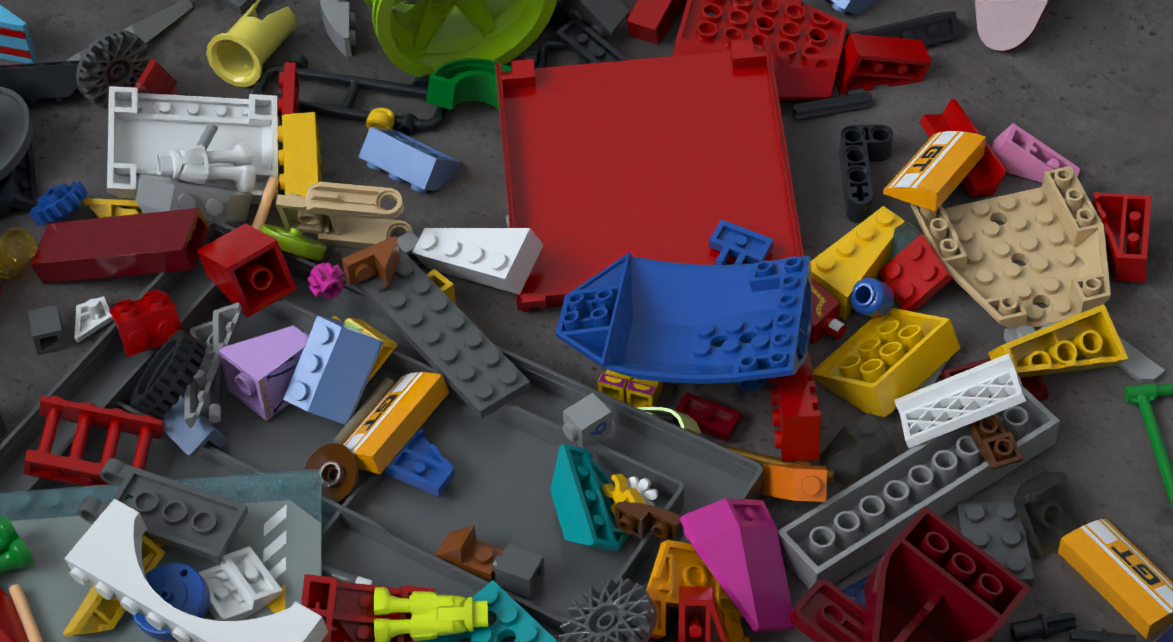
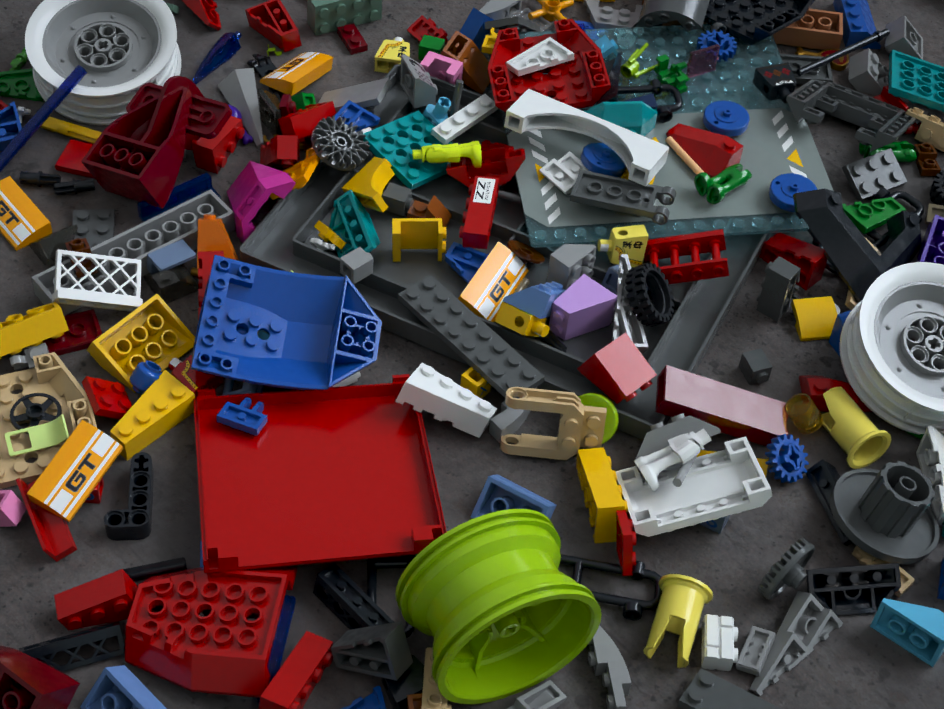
camera: 170 degrees right, 0 degrees up
white piece [75,296,113,343] -> none
red bracket [109,290,183,357] -> none
red wedge [134,59,179,95] -> none
light nougat bar [252,176,279,231] -> none
dark pink gear [308,262,346,299] -> none
dark orange slope [342,236,401,288] -> none
reddish brown slope [615,502,683,542] -> none
clear light blue slope [891,221,921,260] -> none
none -> yellowish green piece [5,414,69,457]
none -> black wheel [10,393,62,434]
none -> sand blue panel [147,239,196,274]
none -> yellow arch [342,157,395,213]
none -> yellow panel [392,218,446,262]
none -> red brick [459,175,499,250]
none -> light grey slope [547,244,597,290]
none -> light yellow torso [597,225,649,267]
none -> white brick [701,614,738,672]
none -> light grey plate [736,626,776,676]

